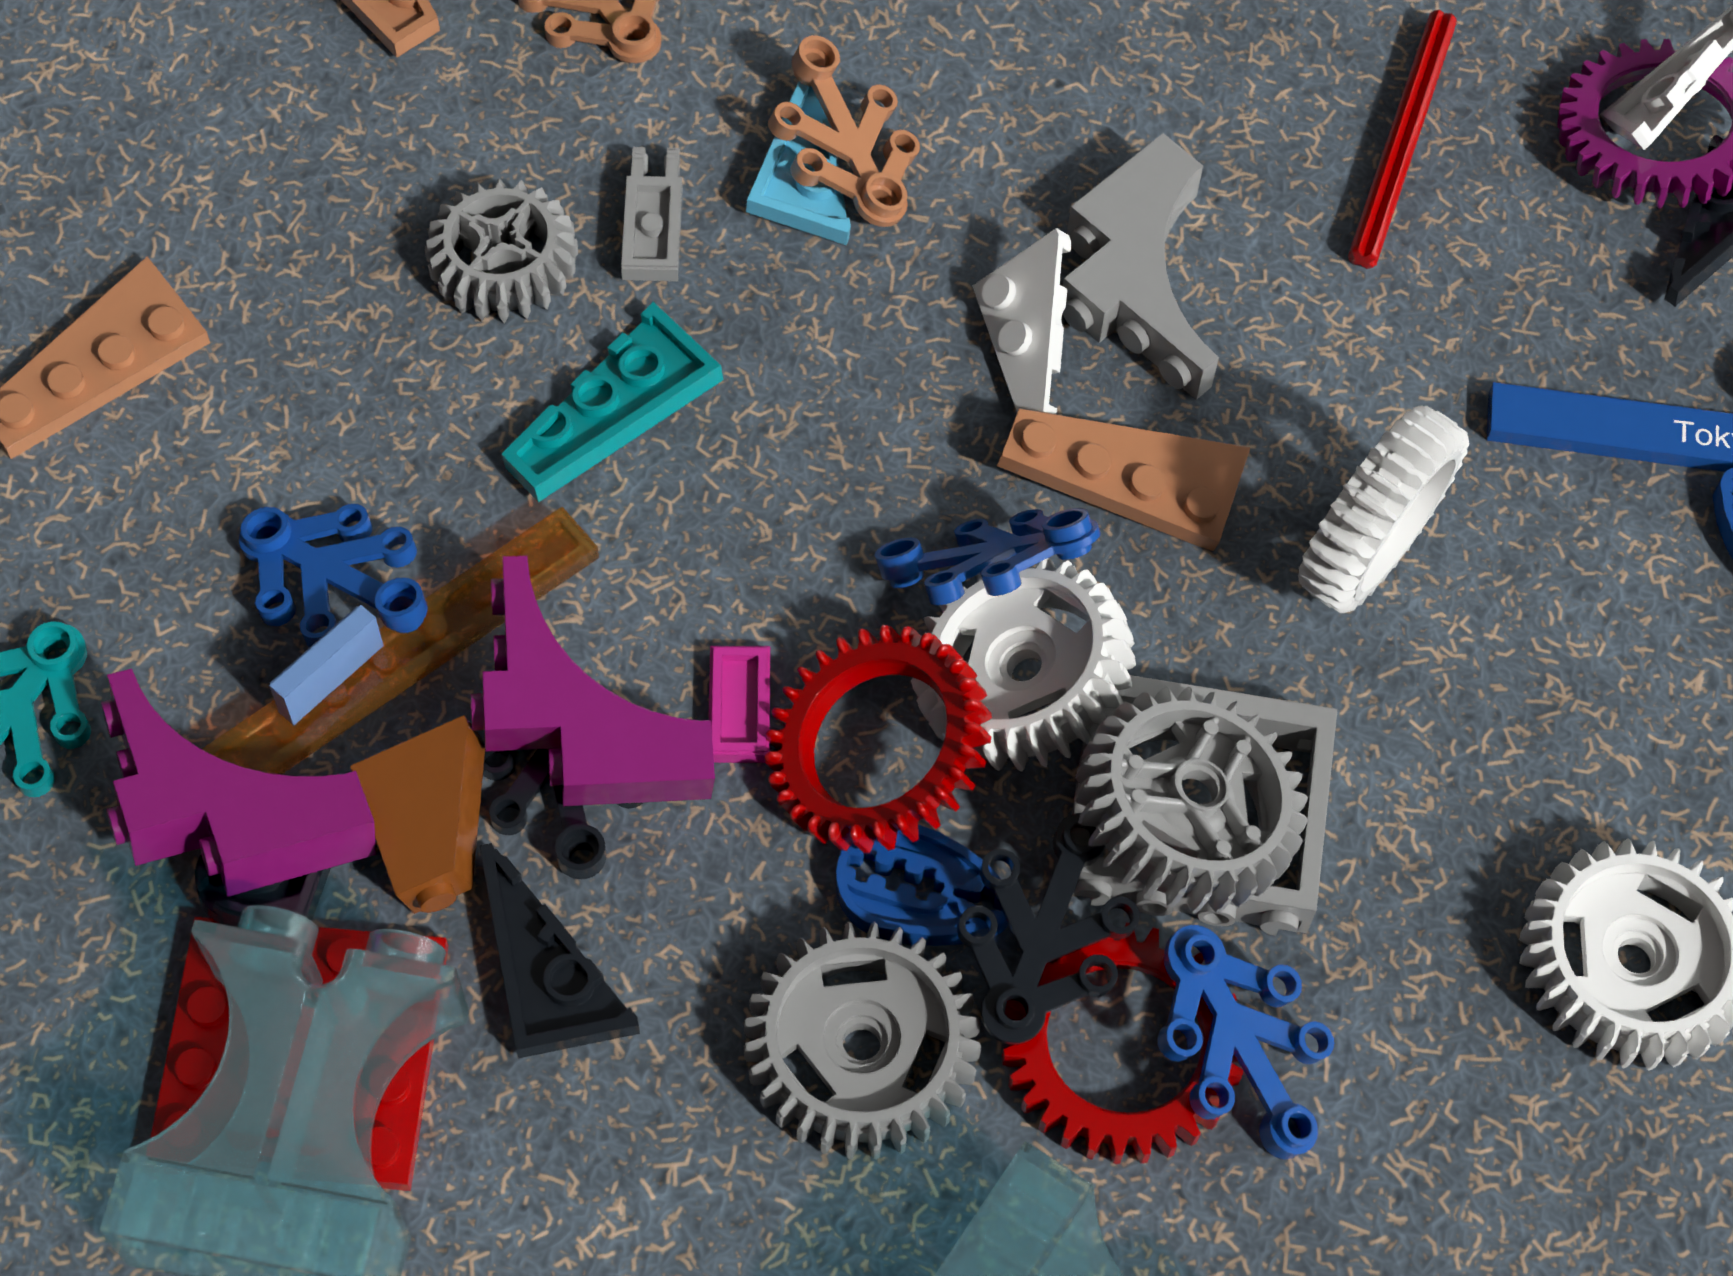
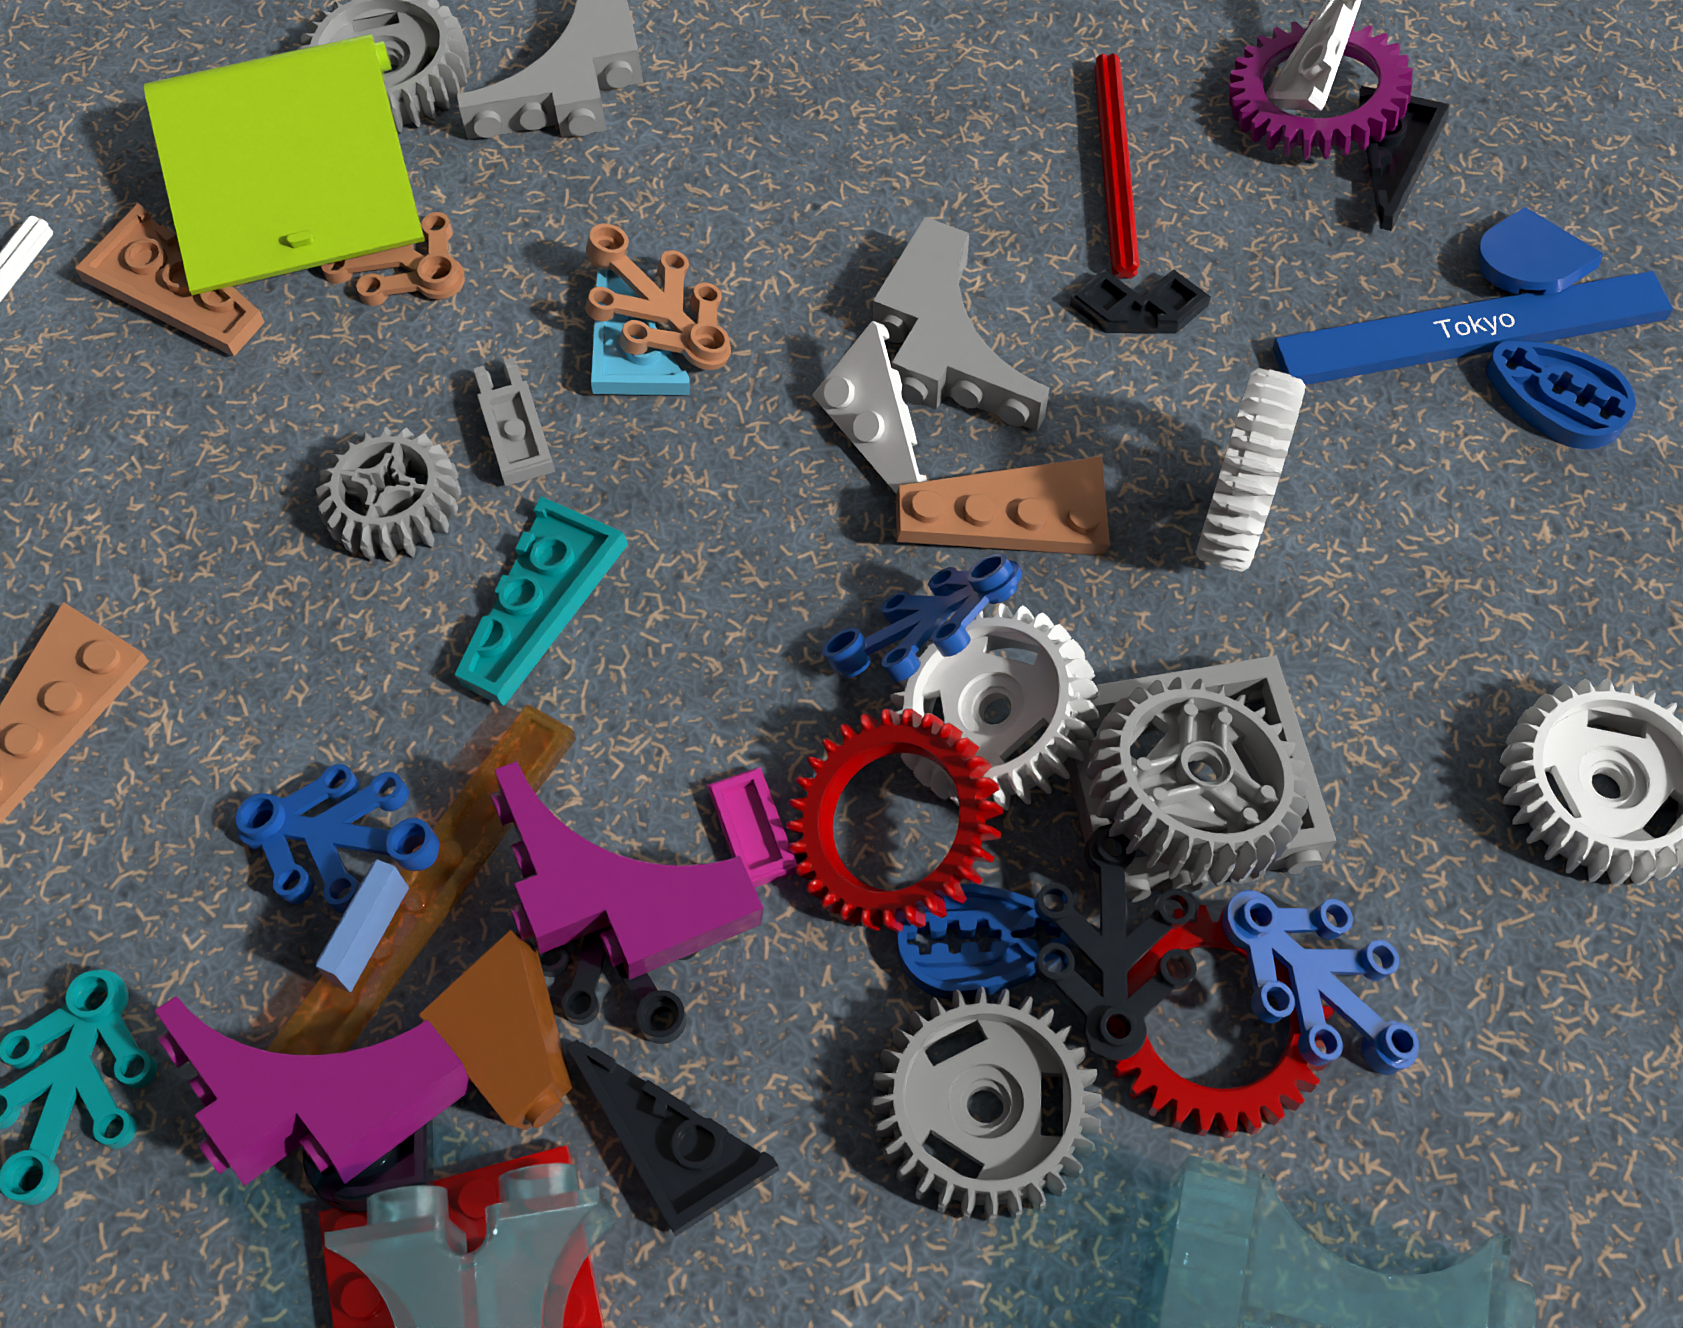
camera: 15 degrees left, 0 degrees up
none -> black tile [1070,269,1211,334]

